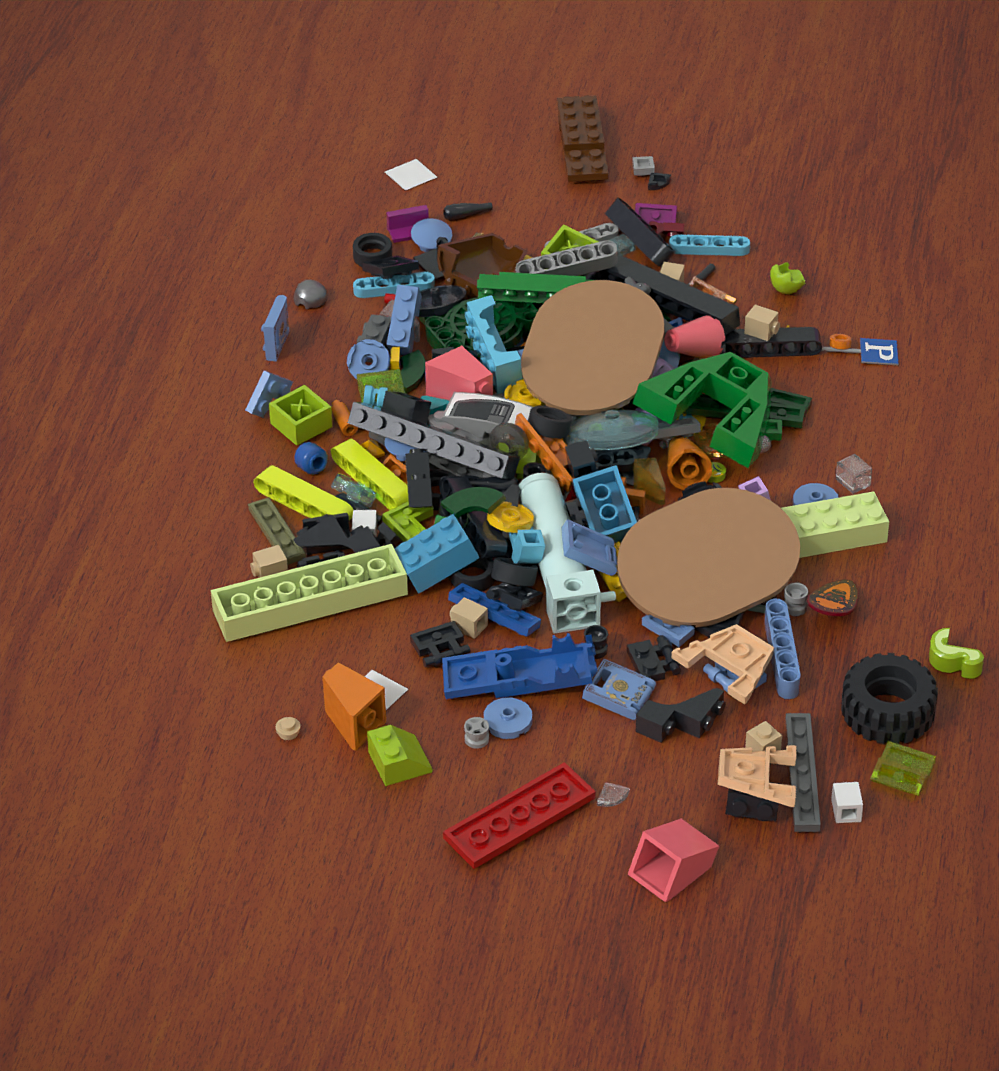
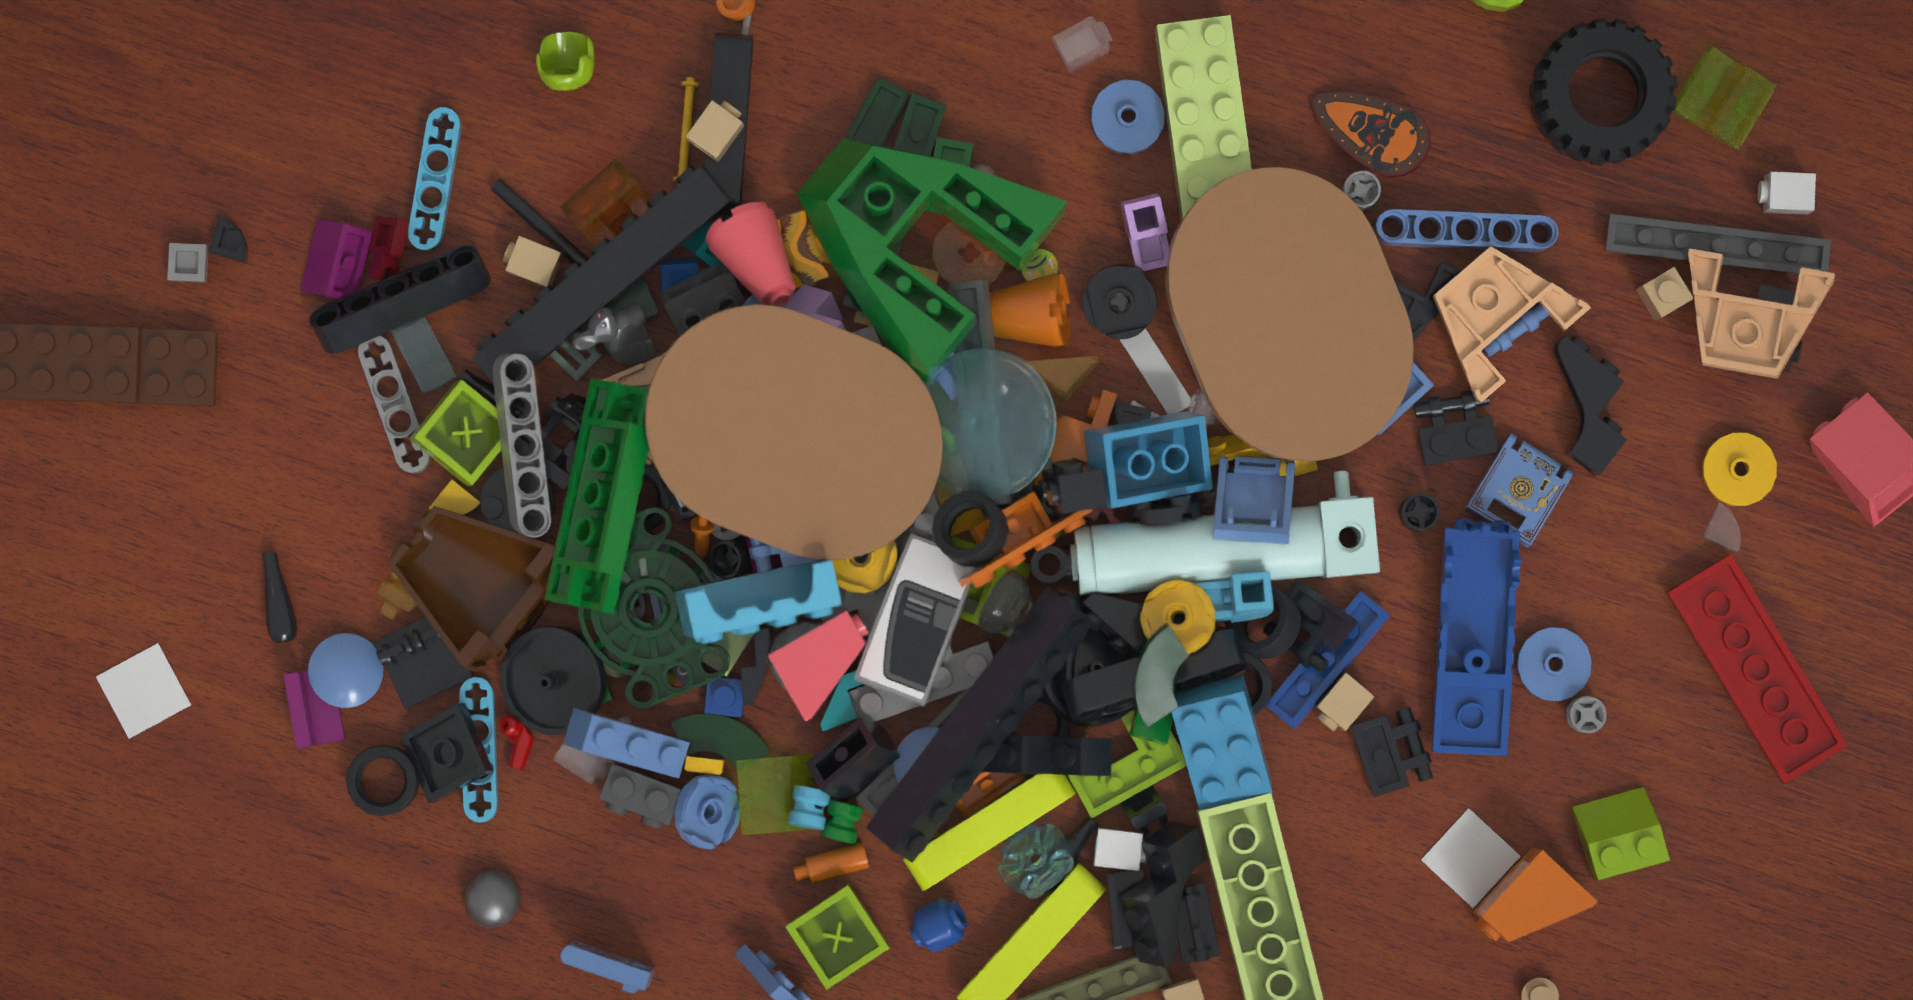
camera: 90 degrees left, 45 degrees up
none -> yellow plate [1702,433,1777,506]

